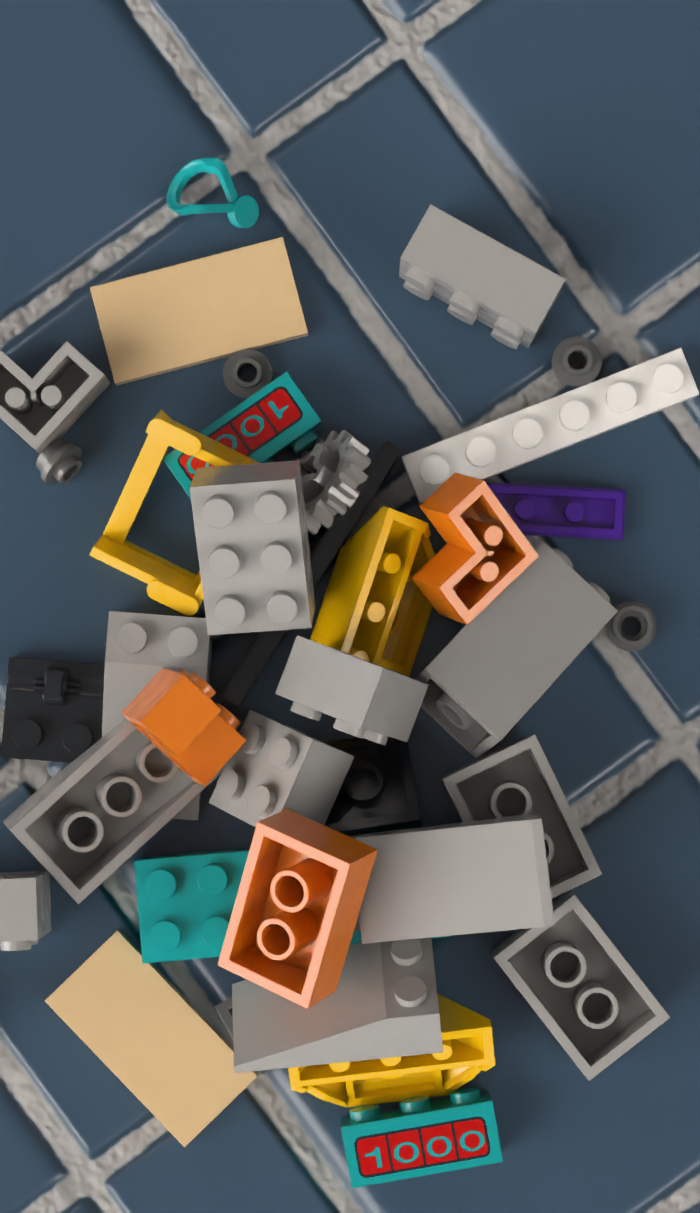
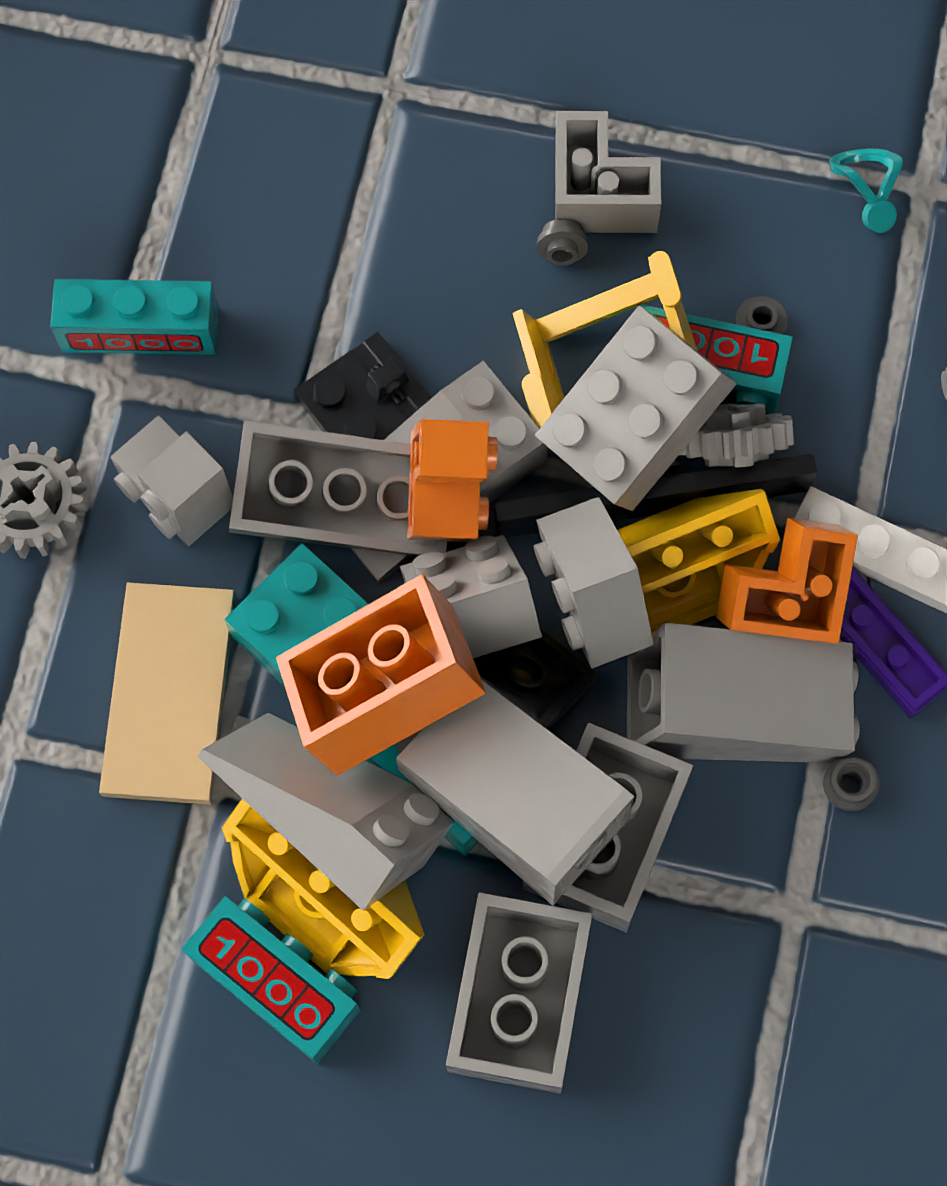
camera: 45 degrees right, 15 degrees down
tan tile [90,237,308,386] -> none

